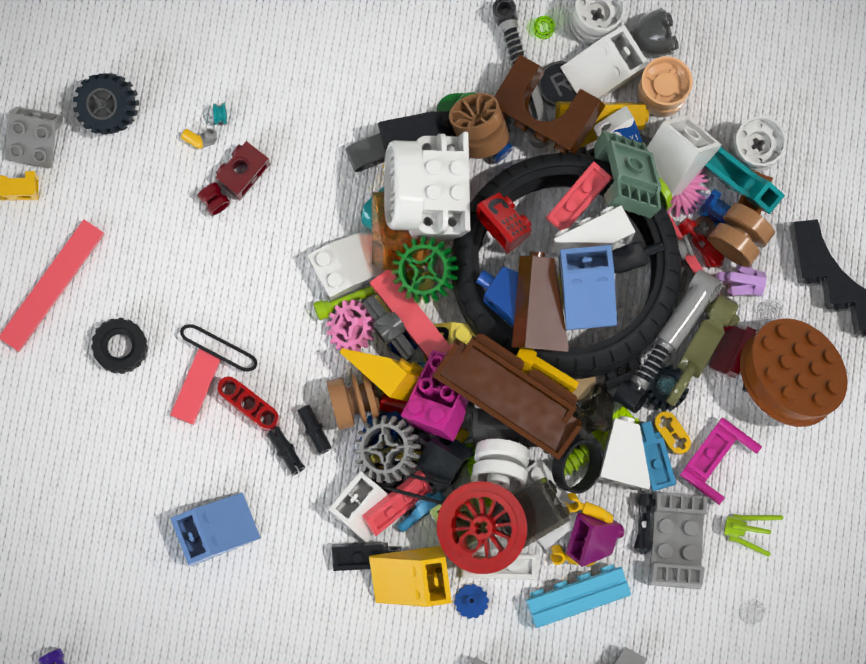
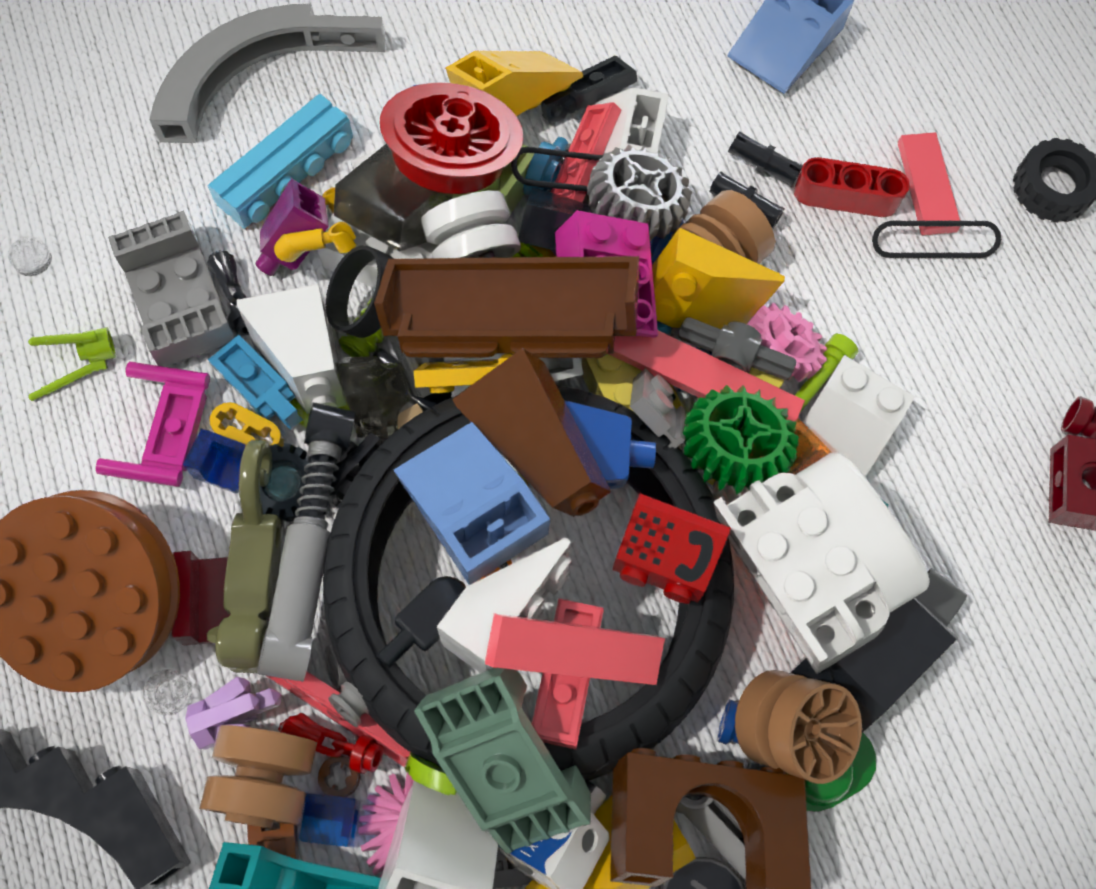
camera: 150 degrees right, 10 degrees down
none -> clear blue panel [183,428,246,494]
none -> coral tile [485,613,665,685]
none -> light grey plate [630,368,685,448]

